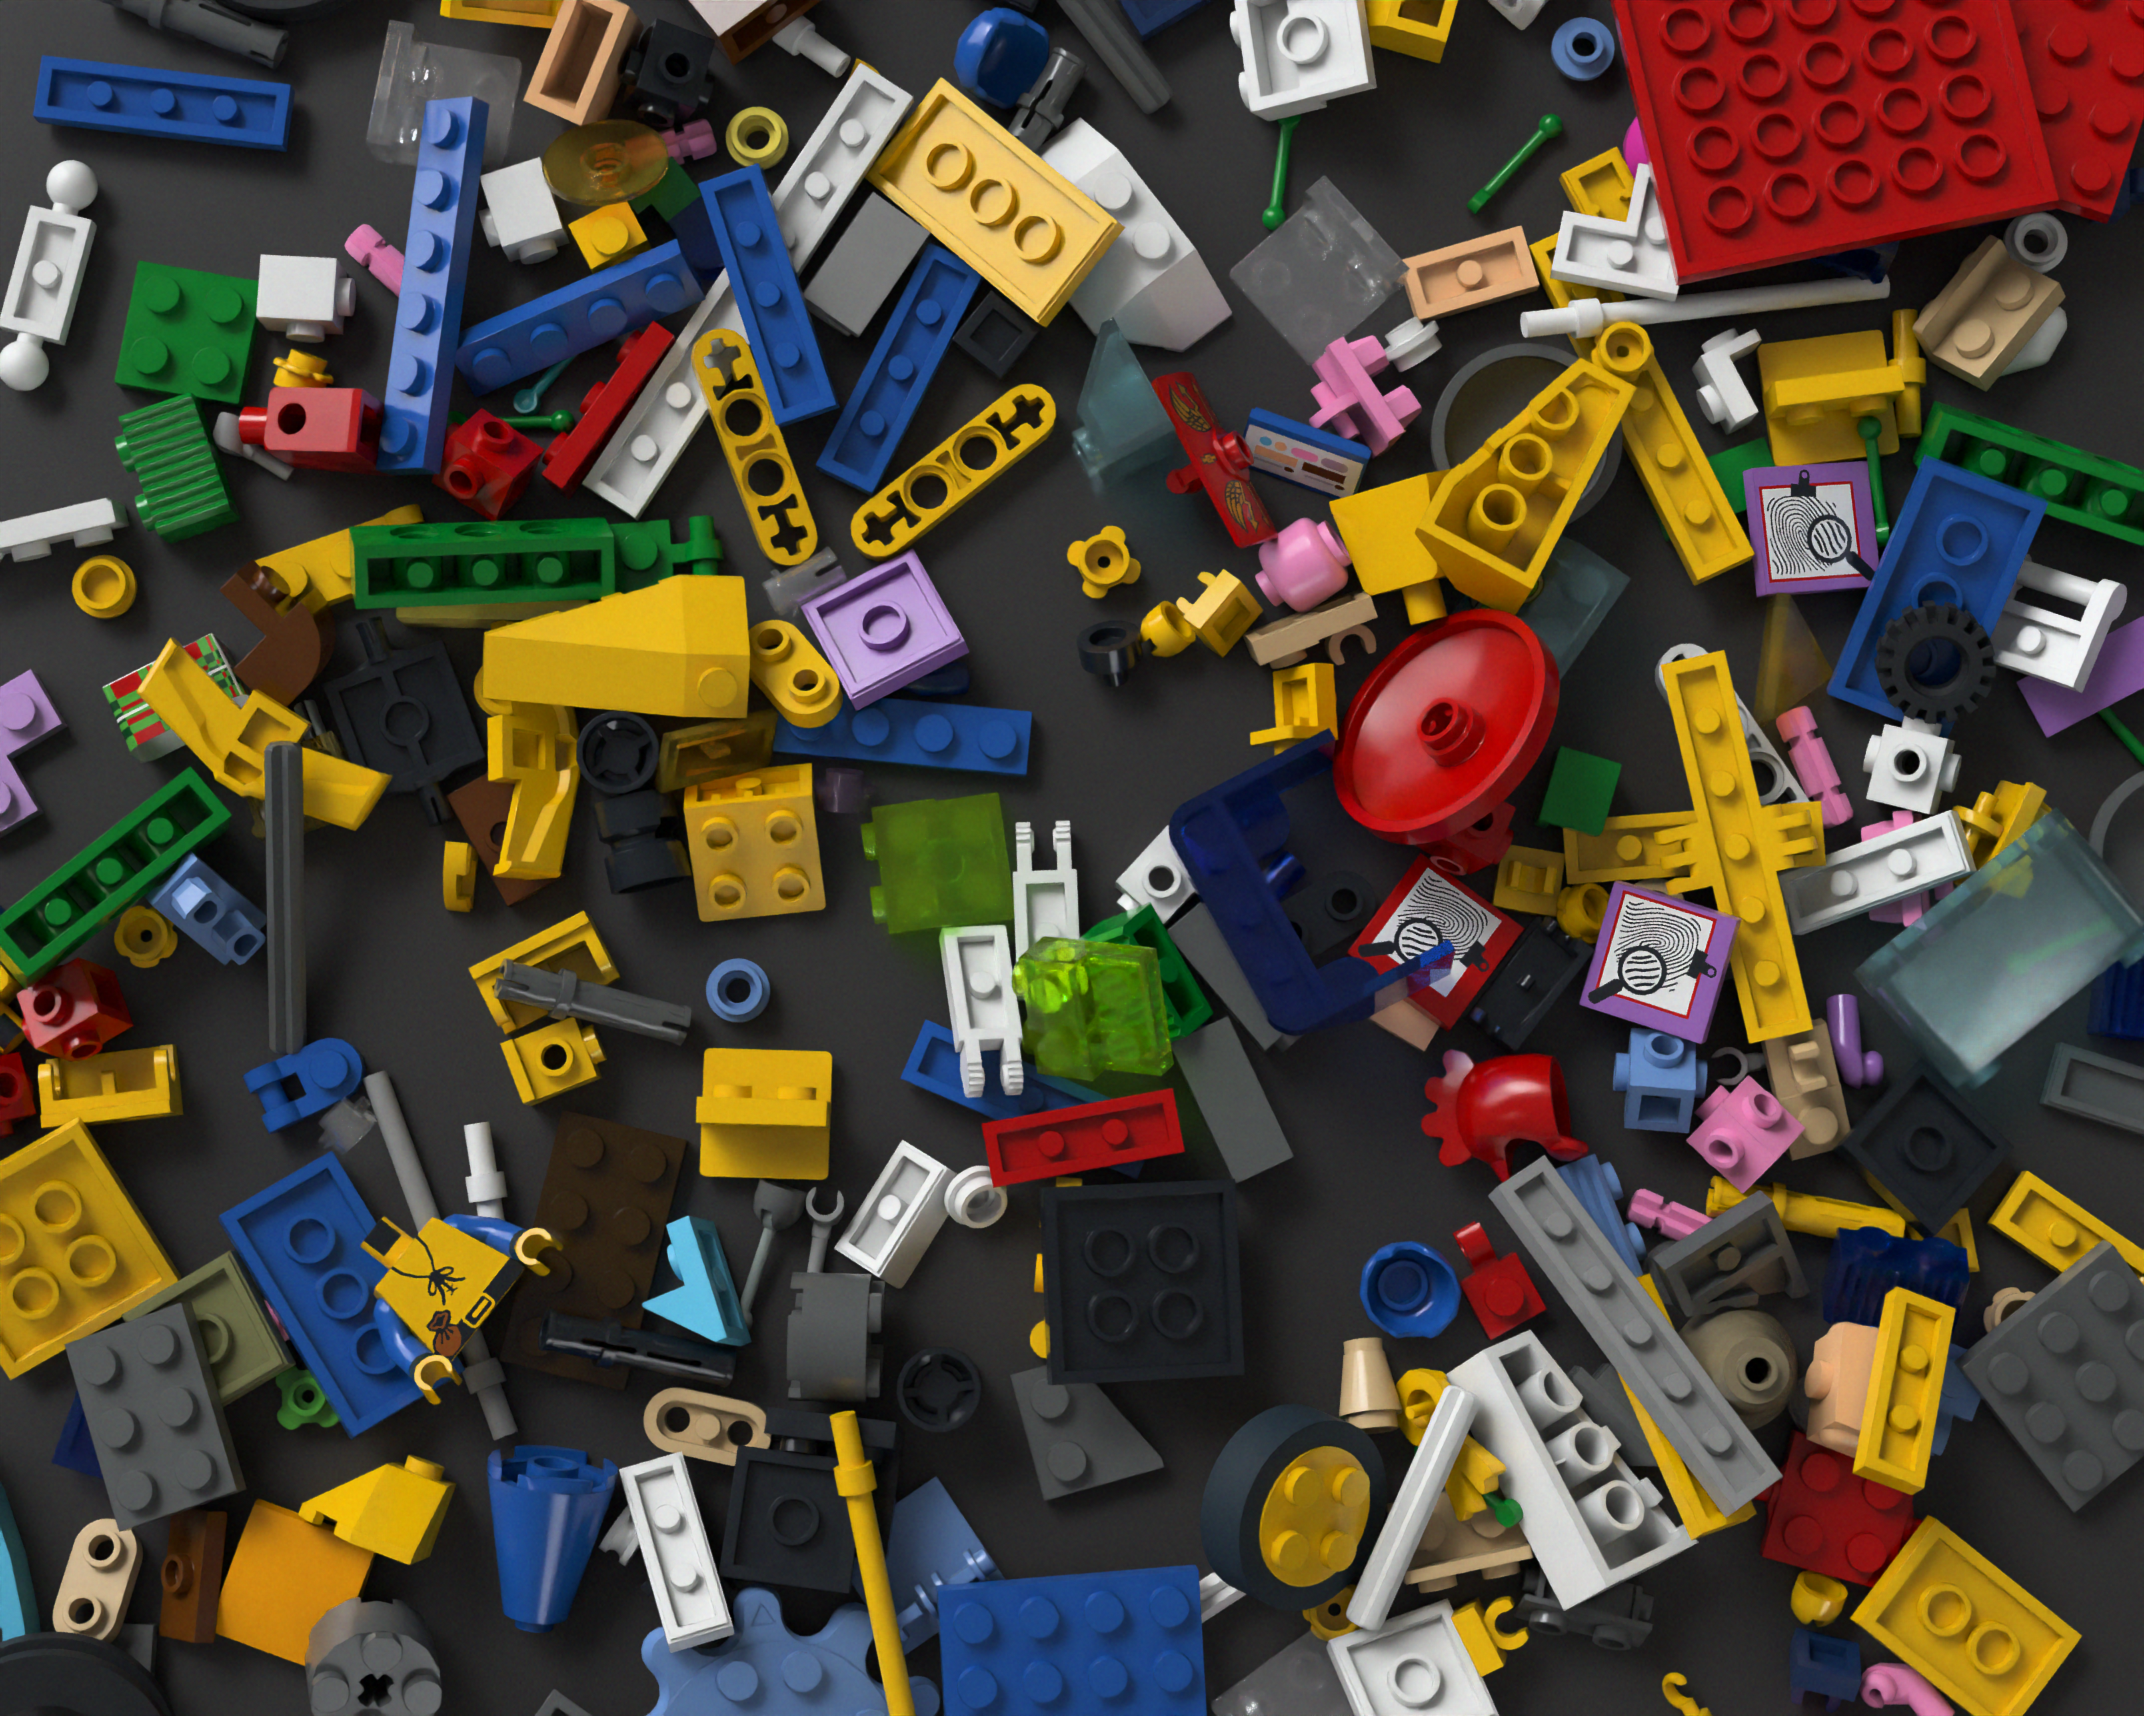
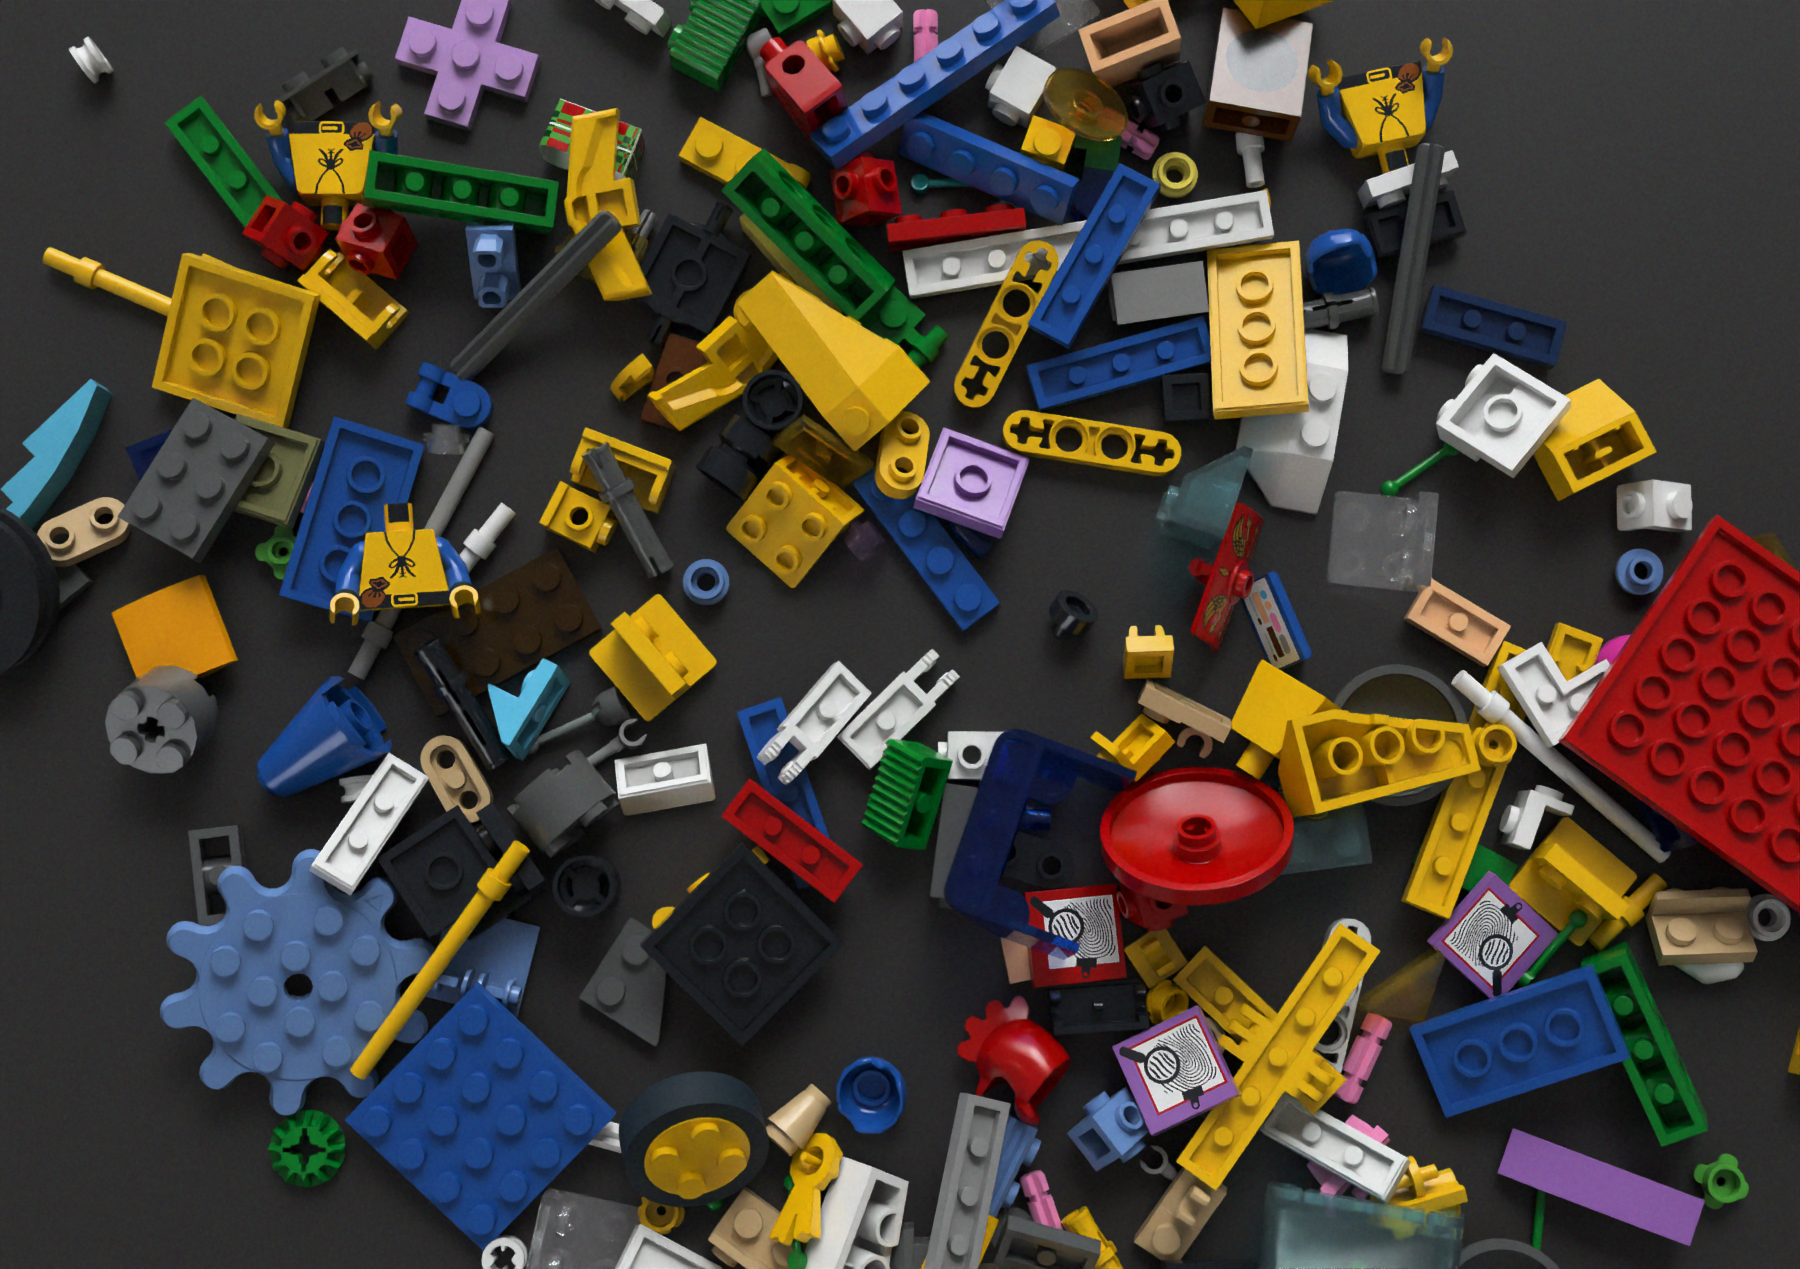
camera: 45 degrees right, 0 degrees up
yellow plate [72,555,137,619] -> none
yellow plate [114,906,178,968] -> none
reddish brown plate [159,1507,228,1643] -> none
reddish brown brick [219,559,336,707] -> none
yellow slope [298,1455,457,1565] -> none
green hinge [446,410,575,434] -> none
clear pin [761,546,847,617] -> none
clear neon green plate [861,792,1015,938] -> none
white plate [944,1166,1008,1228] -> none
clear neon green plate [1011,936,1174,1081] -> none
yellow plate [1067,526,1141,599] -> none
yellow hinge [1140,601,1196,657] -> none
dark grey brick [1168,1015,1294,1184] -> none
bright pink head [1255,518,1352,613] -> none
bright pink hips [1309,335,1422,460] -> none
white axle [1346,1385,1480,1631] -> none
white plate [1384,316,1442,372] -> none
red plate [1452,1221,1547,1340] -> none
green hinge [1466,114,1563,215] -> none
green panel [1533,746,1622,837] -> none
bright pink brick [1686,1075,1805,1194] -> none
medium lavender arm [1826,994,1884,1089] -> none
white brick [1863,716,1962,815] -> none
black tyre [1874,600,1996,724] -> none
white plate [1990,554,2127,693] -> none

